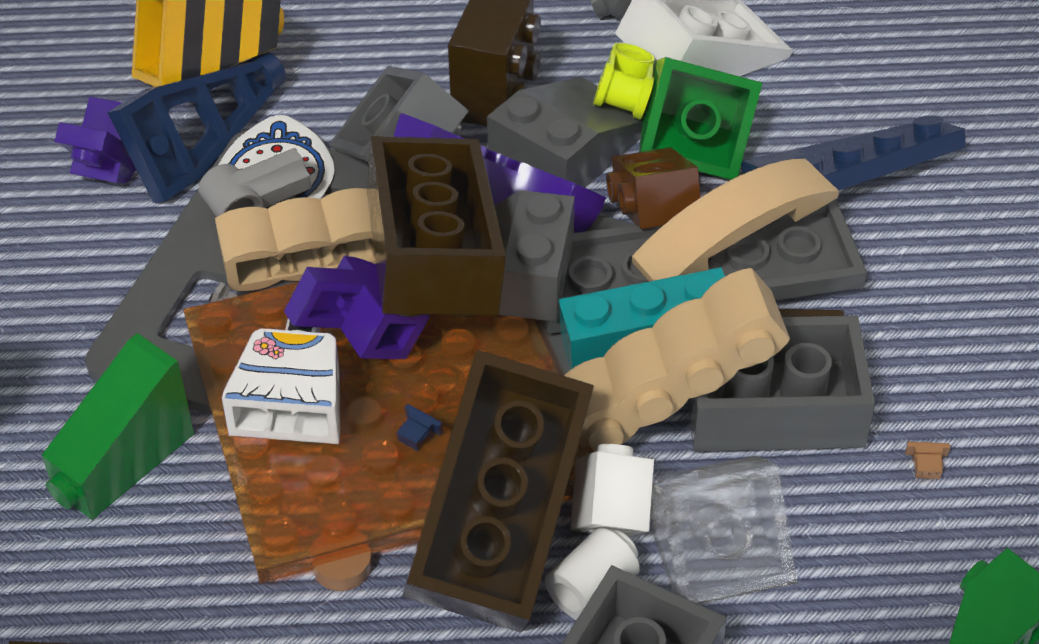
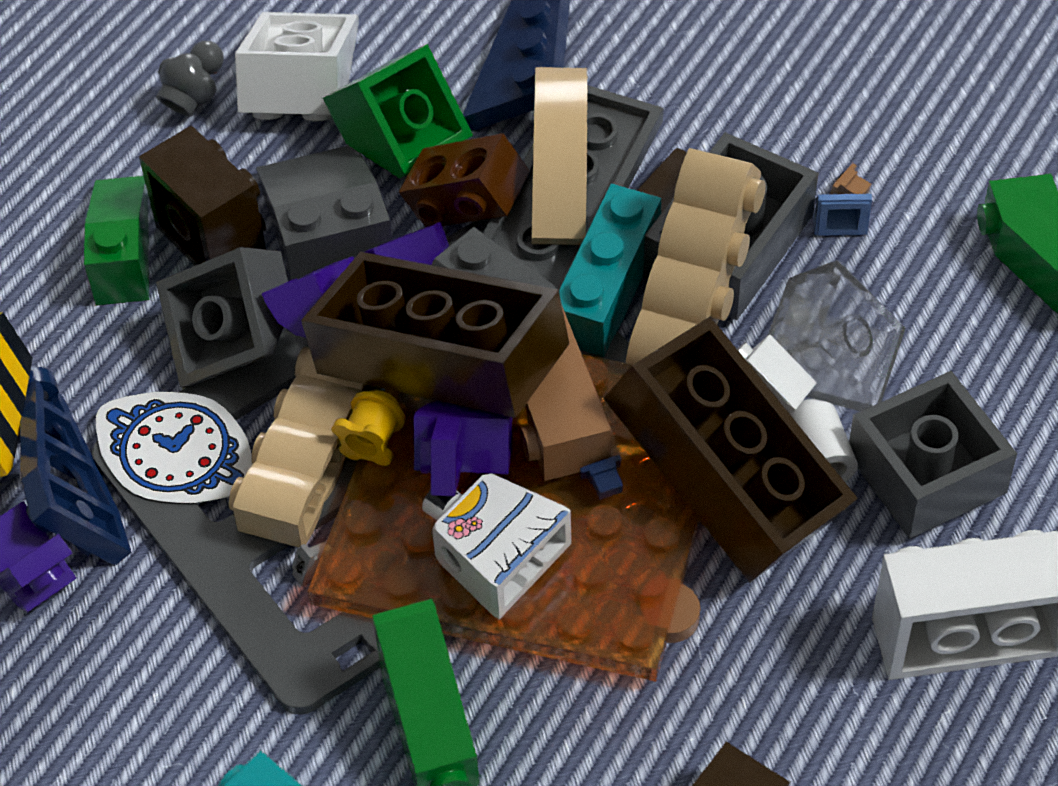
camera: 55 degrees left, 5 degrees up
light grey piece [198,148,311,217] -> none
neon yellow piece [593,43,655,120] -> none
none -> green slope [84,176,149,306]
none -> yellow brick [331,390,405,466]
none -> medium nougat slope [519,306,612,481]
none -> medium blue slope [813,194,872,236]

